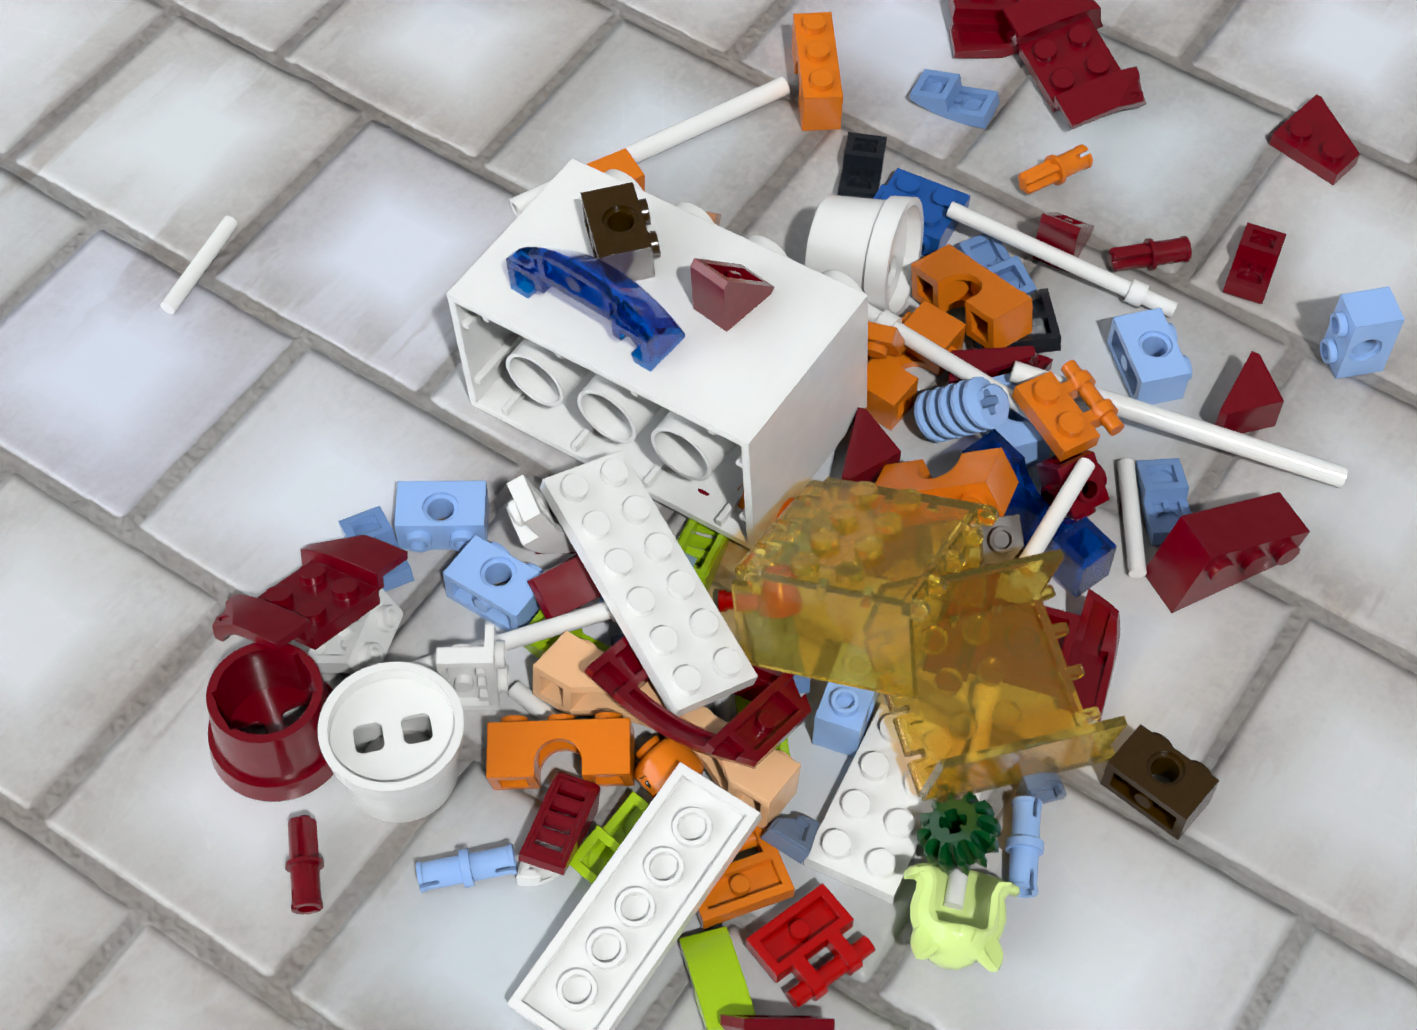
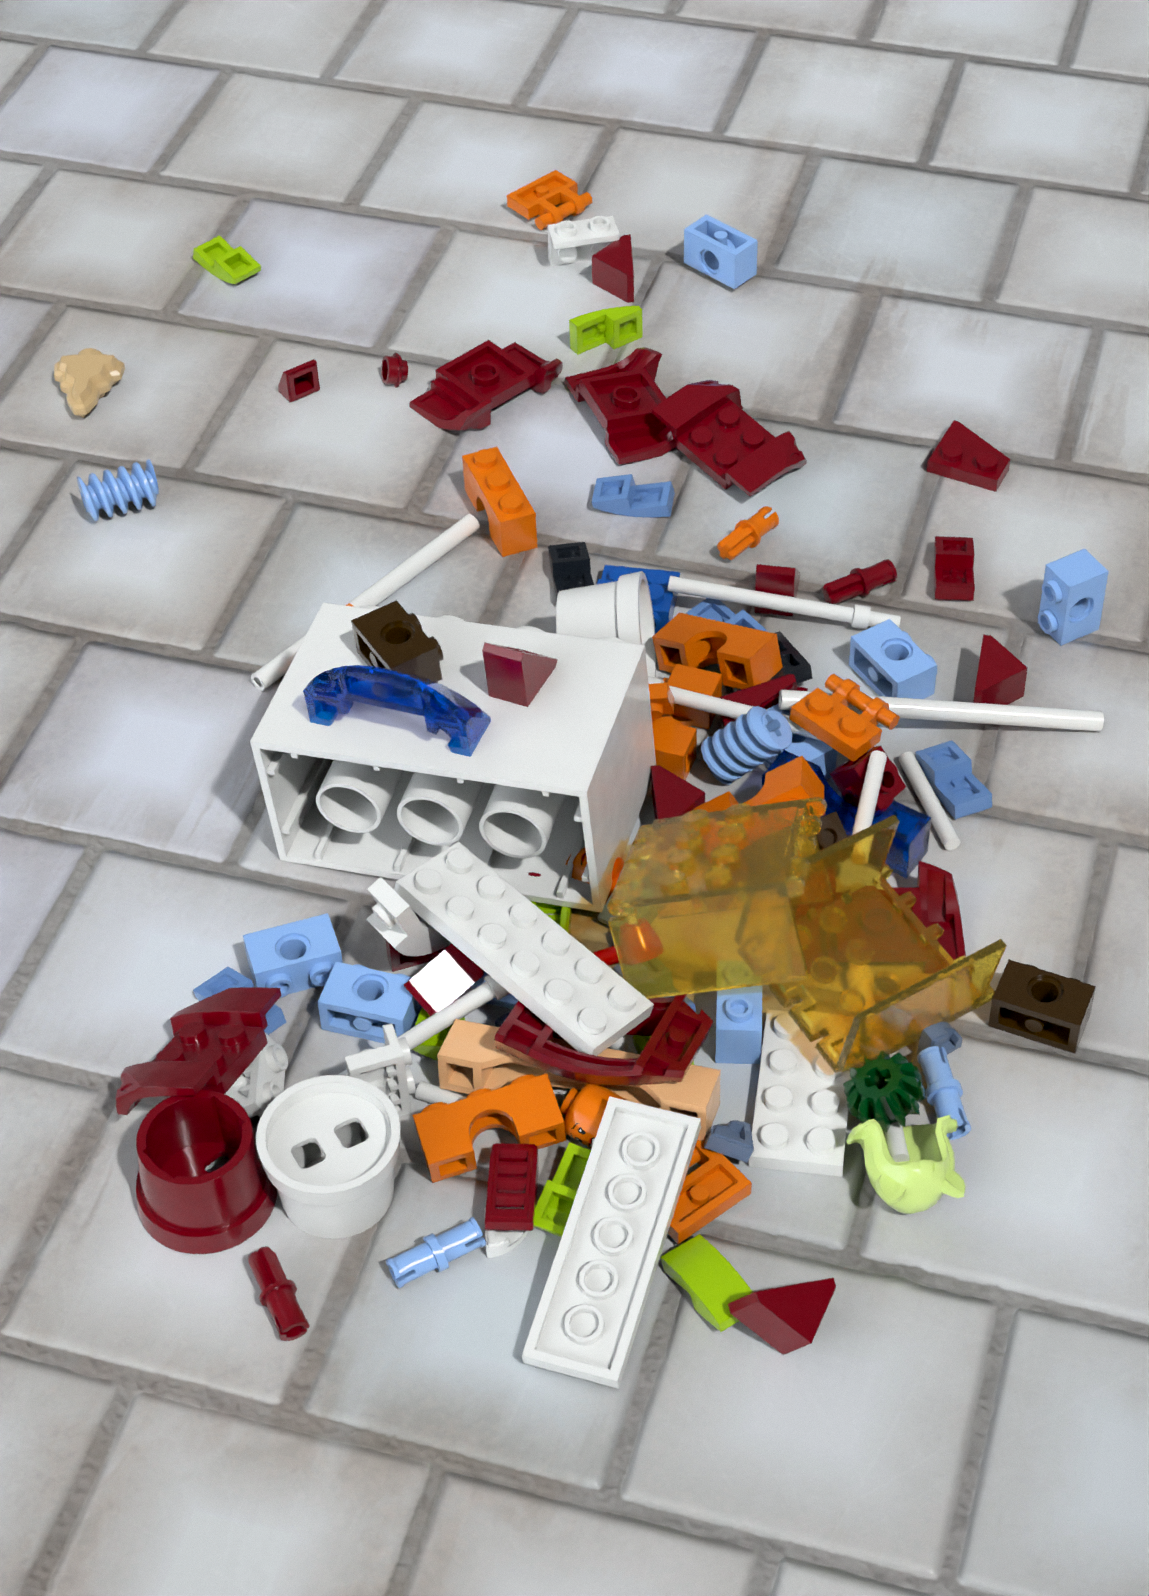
camera: 15 degrees left, 10 degrees down
red plate [745,883,875,1009] -> none
dark red wedge [1145,492,1310,613] -> none

